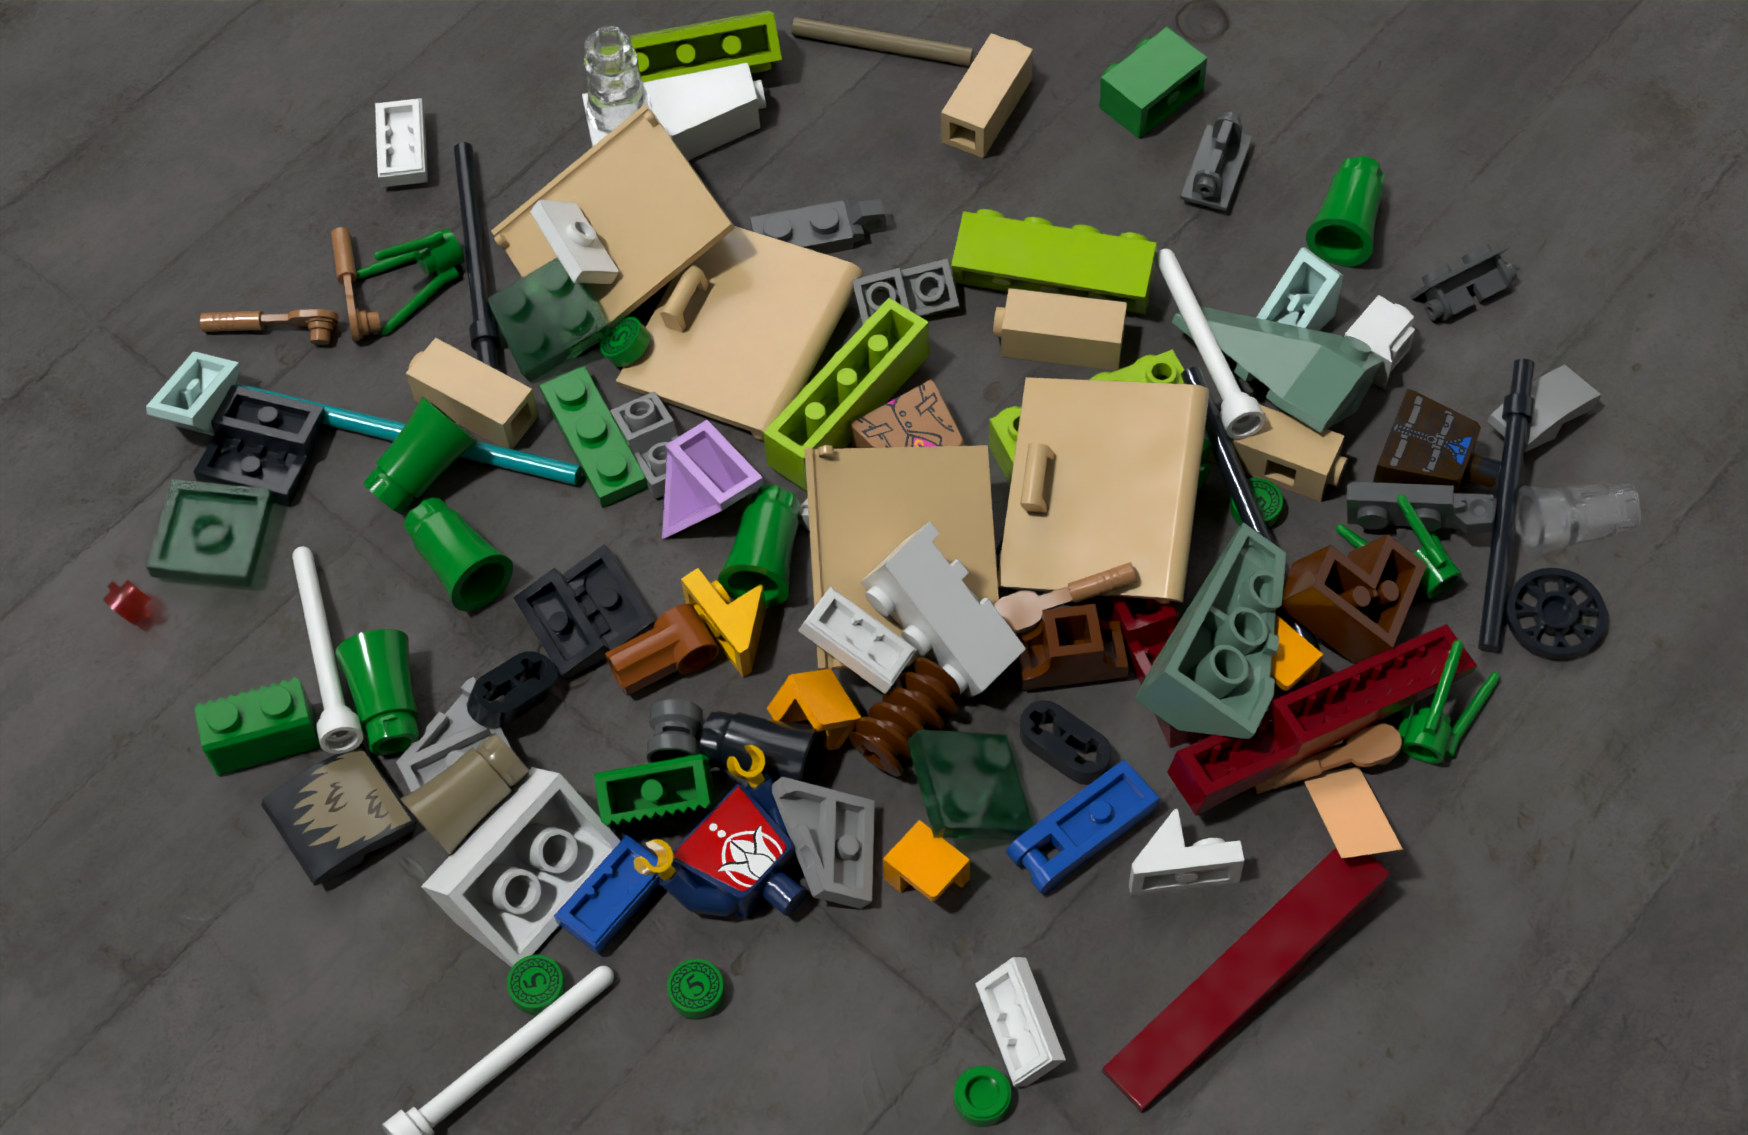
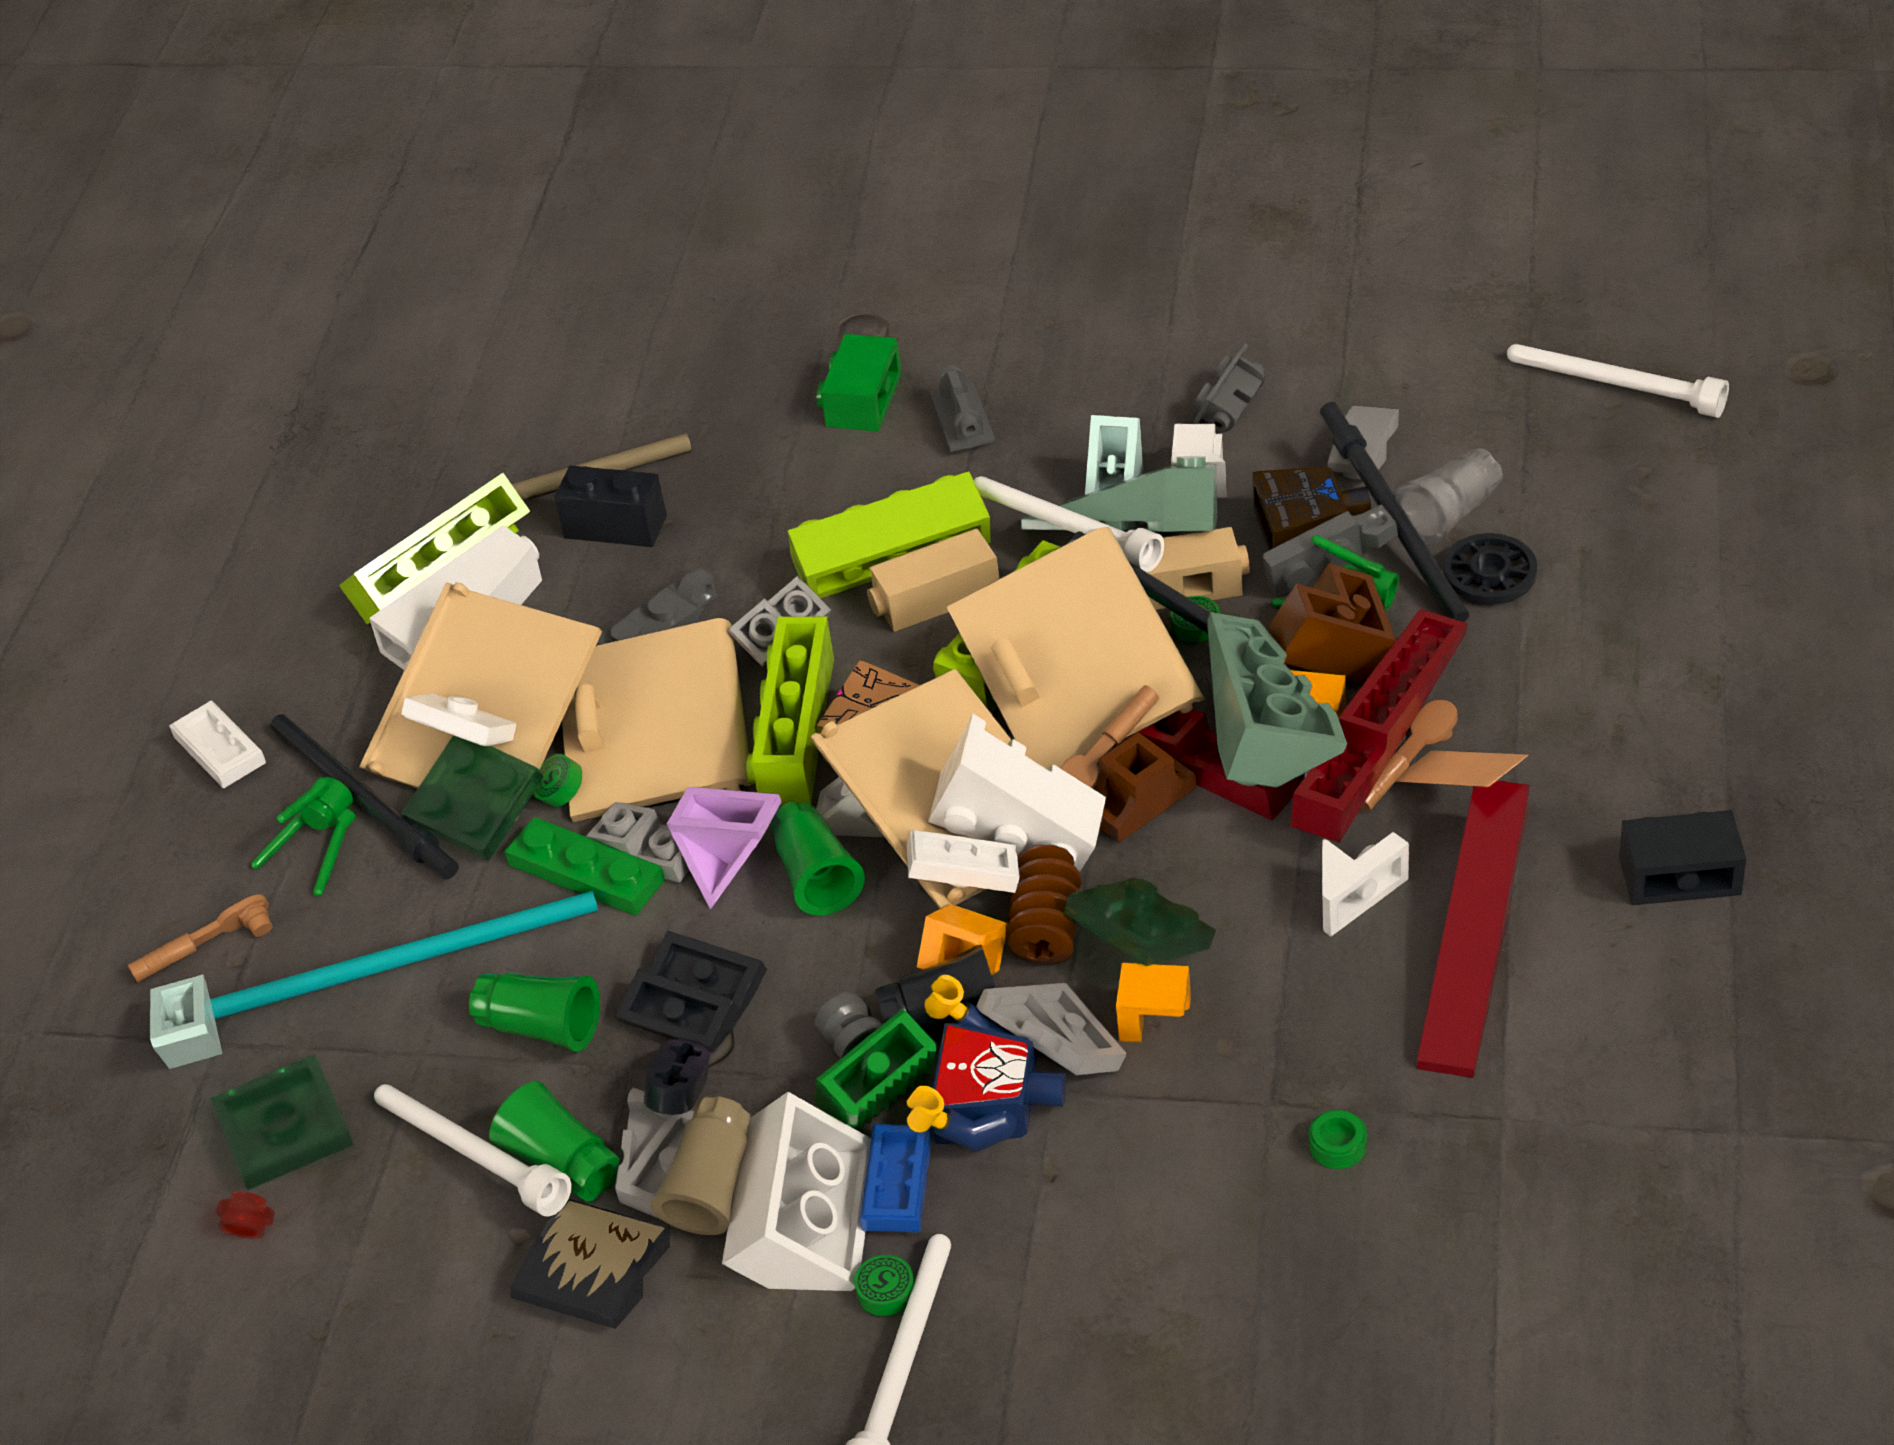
camera: 30 degrees left, 15 degrees down
black slope [193,385,325,507] -> none
green brick [194,677,321,775] -> none
medium nougat piece [331,227,381,342] -> none
green plant [363,396,478,515] -> none
tan brick [406,338,539,449] -> none
clear plant [584,26,652,134] -> none
dark orange piece [605,604,719,696] -> none
green tile [667,959,725,1019] -> none
yellow slope [681,568,766,678] -> none
tan brick [941,33,1033,159] -> none
white plate [975,957,1066,1086] -> none
blue plate [1006,759,1160,894] -> none
black beam [1020,700,1111,785] -> none
green plant [1306,155,1385,267] -> none
green plant [1398,640,1500,764] -> none
none -> black brick [554,465,667,547]
none -> black brick [1619,810,1746,905]

